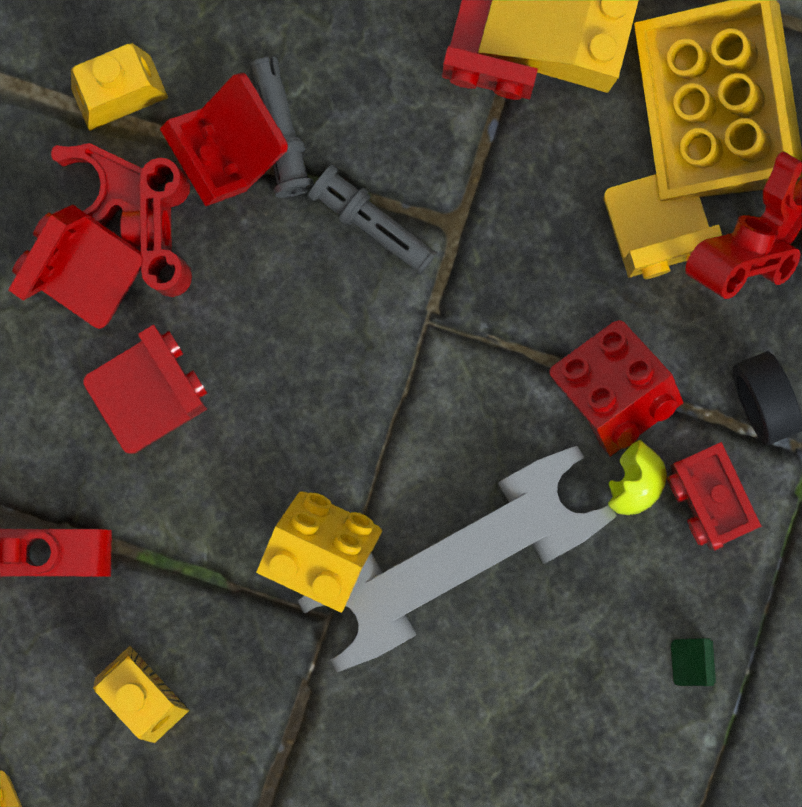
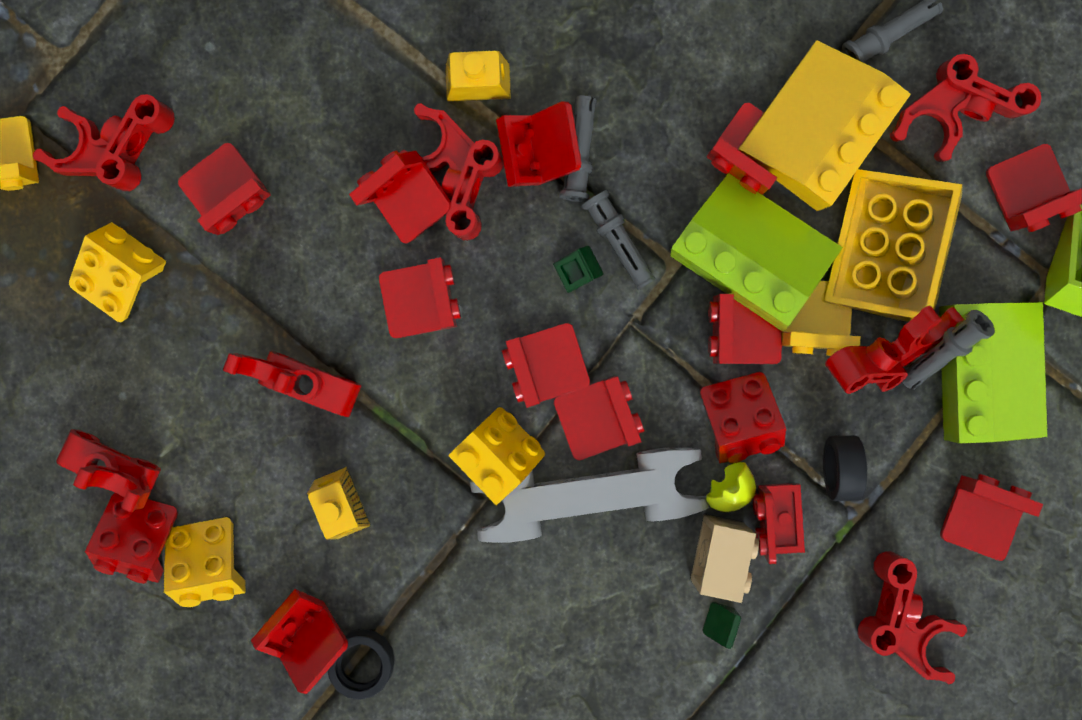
camera: 20 degrees right, 5 degrees up
none -> red bracket [502,323,590,408]
none -> dark green slope [553,246,603,293]
none -> red bracket [554,376,644,460]
none -> lime slope [671,173,843,332]
none -> tan brick [691,514,759,603]
none -> red bracket [708,294,782,364]

